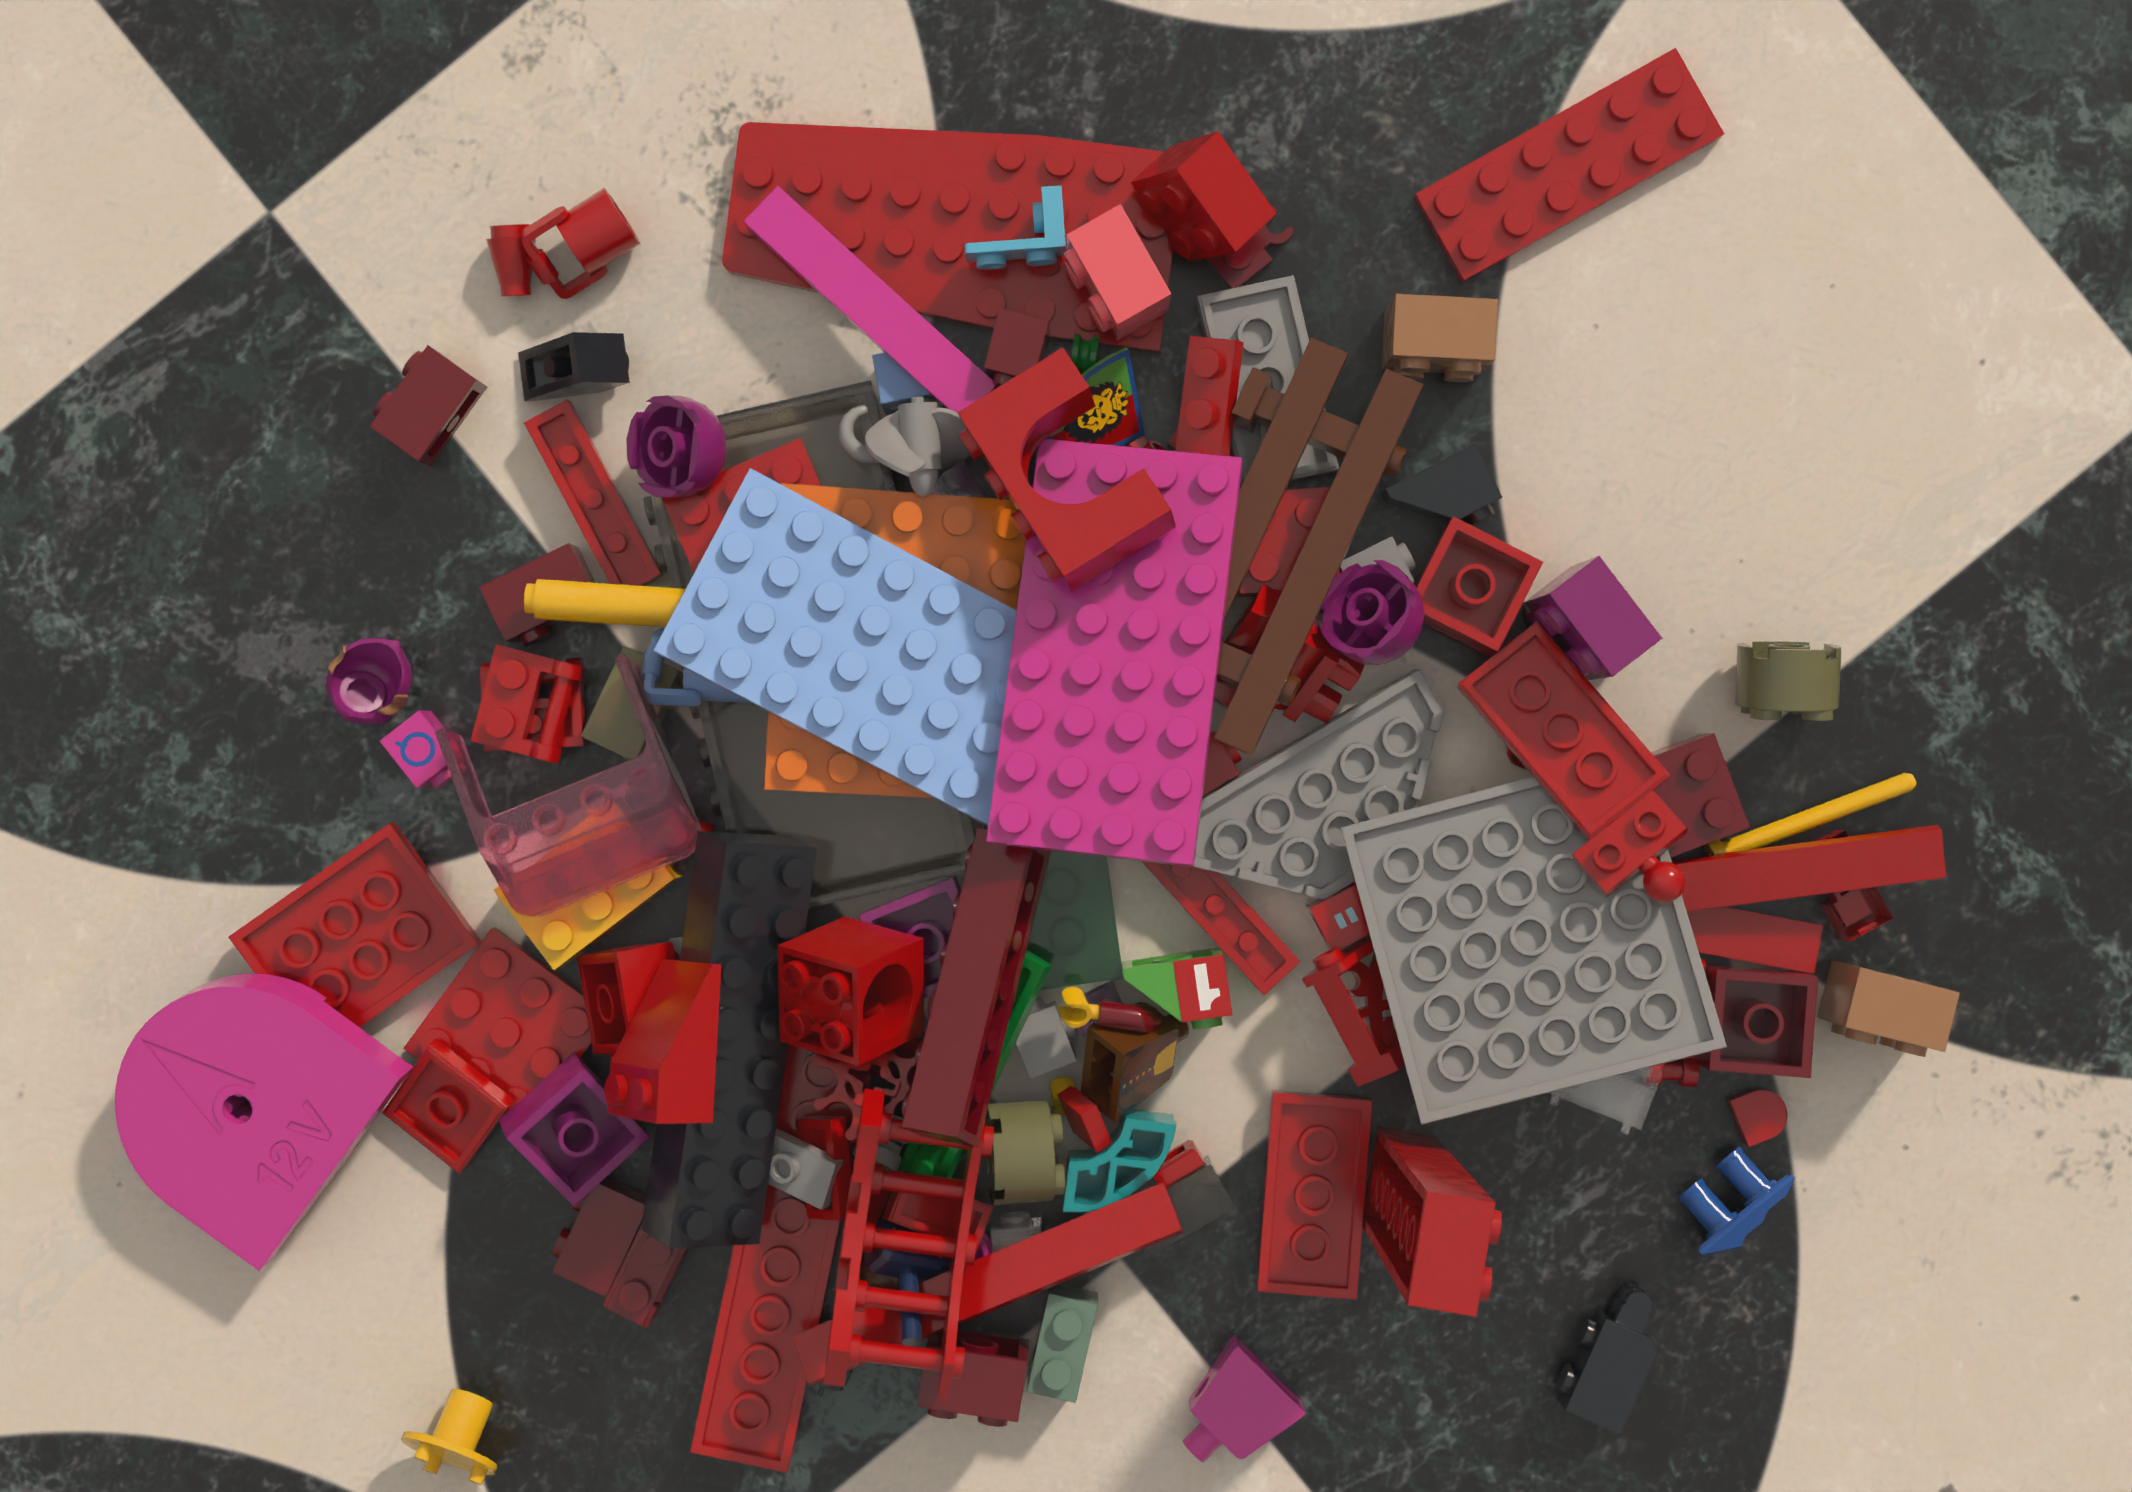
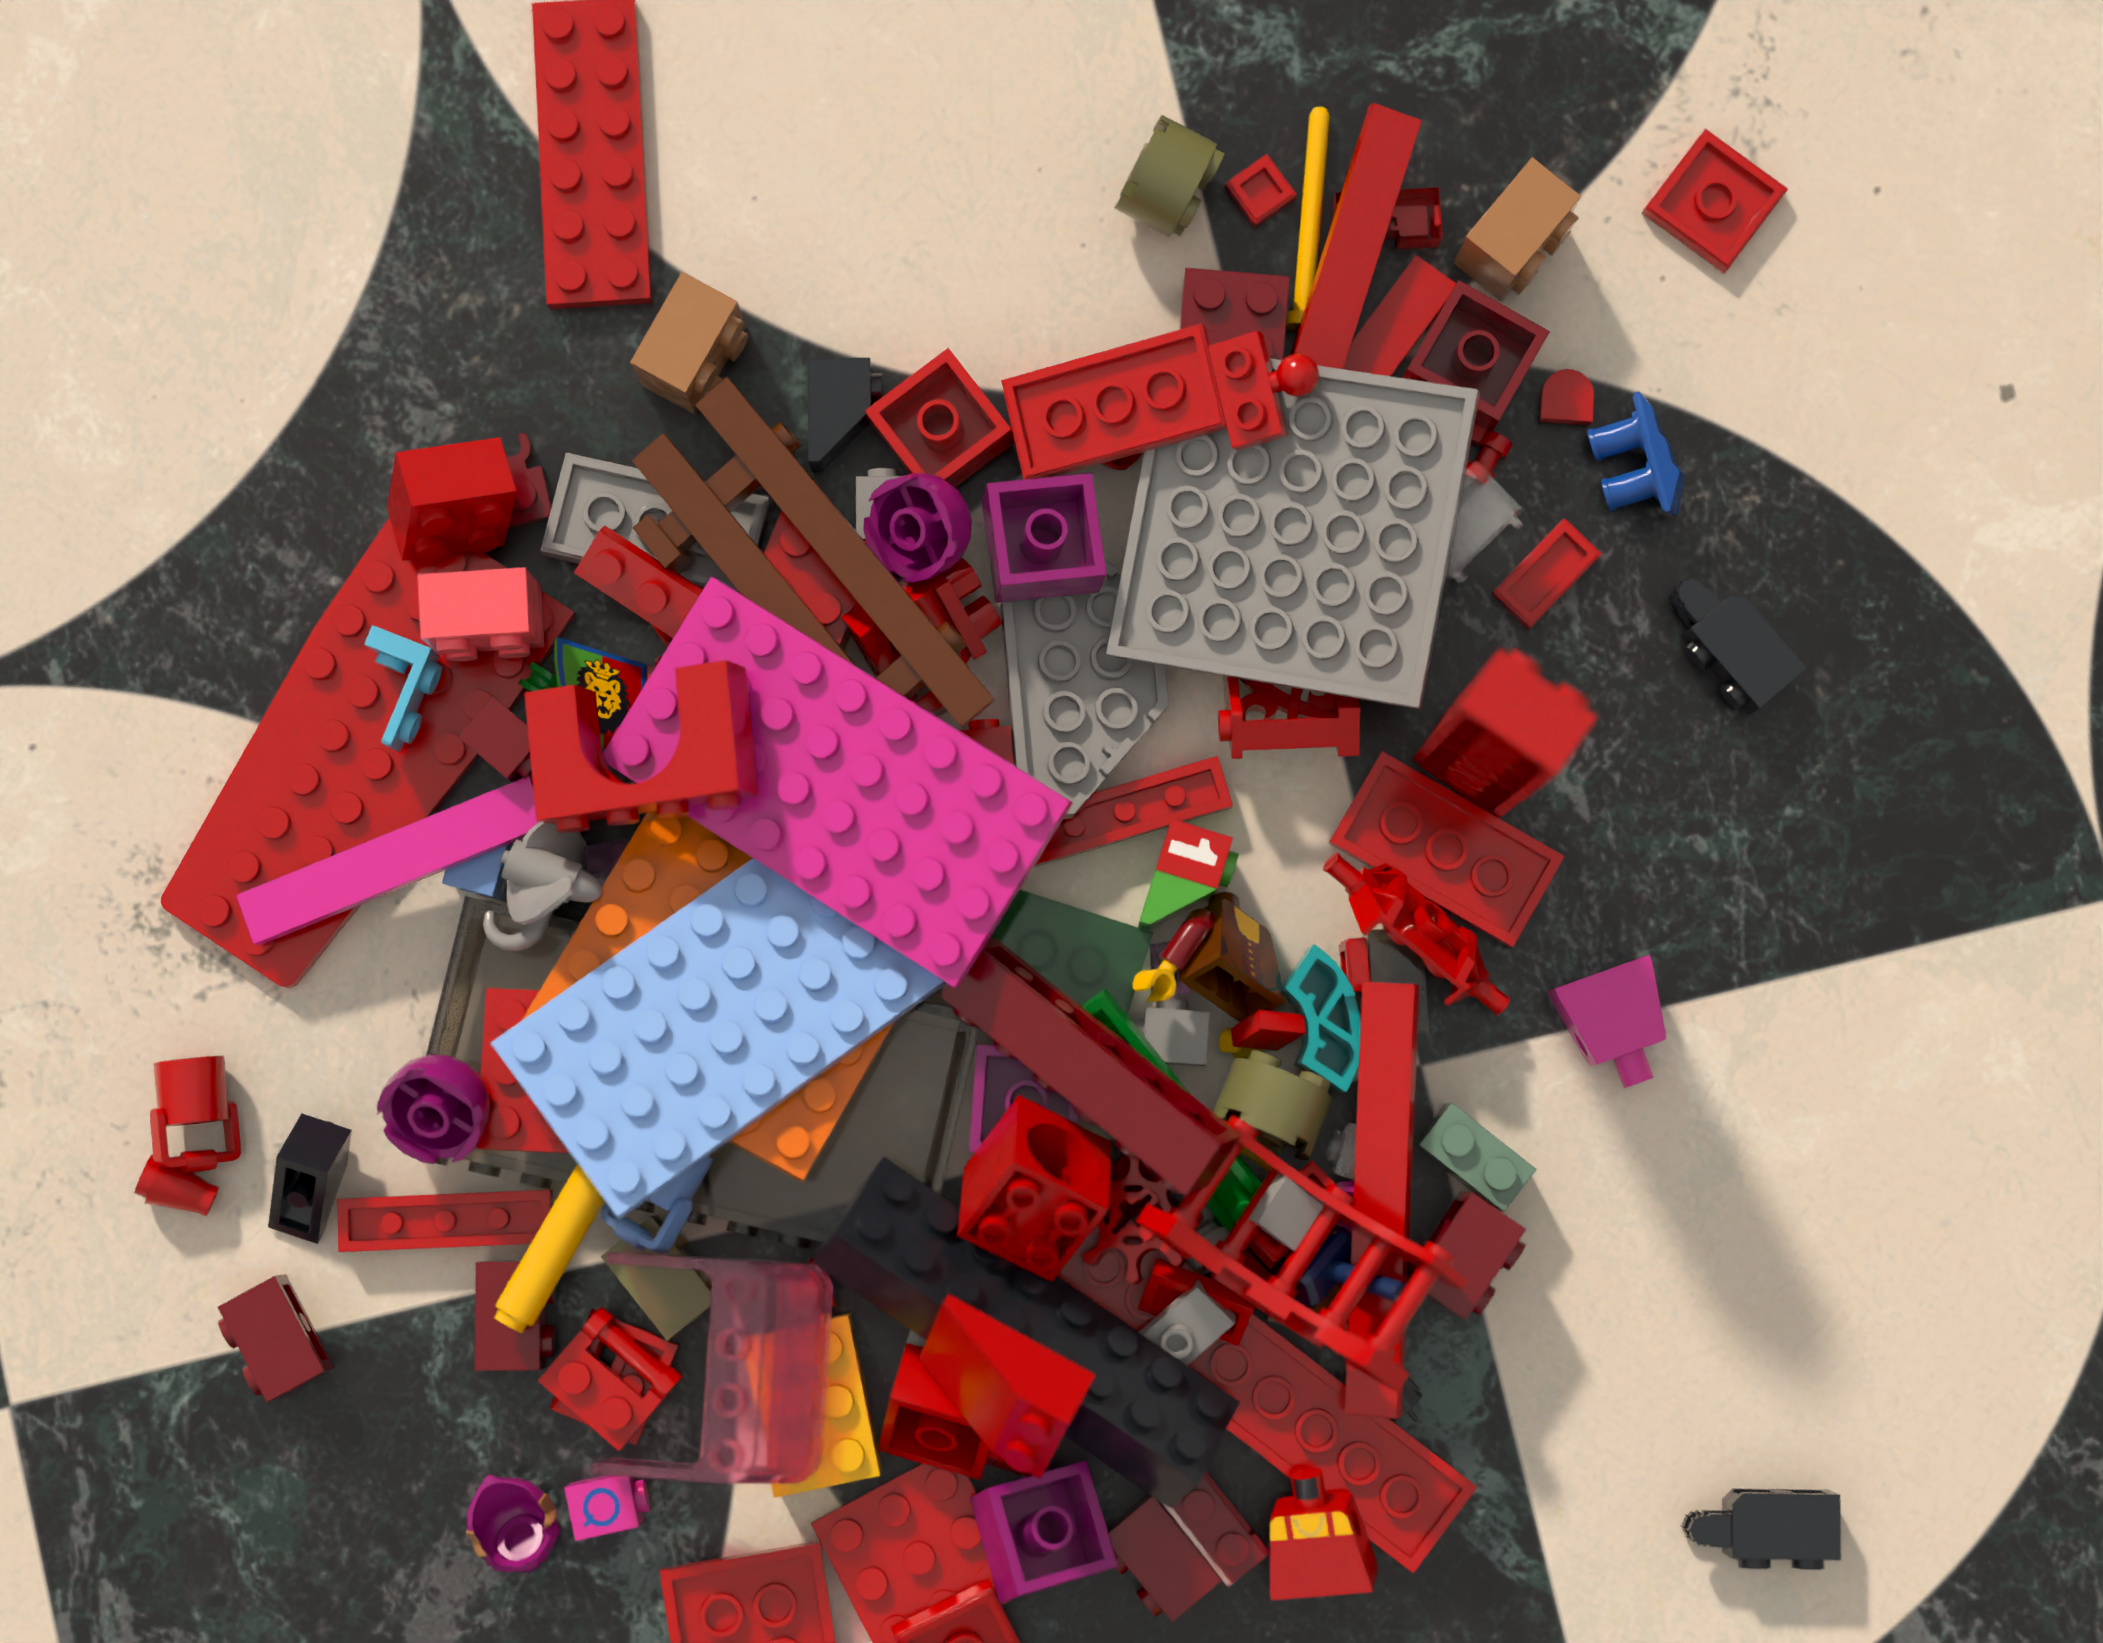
camera: 65 degrees left, 5 degrees down
red brick [1306,882,1369,950] -> none
magenta brick [1524,556,1663,680] -> none
none -> magenta brick [982,473,1107,603]
none -> red tile [1224,154,1297,229]
none -> light grey tile [1248,1174,1324,1251]
none -> red torso [1270,1468,1379,1600]
none -> red plate [1323,852,1510,1015]
none -> red tile [1491,518,1602,630]
none -> red tile [1642,129,1788,274]

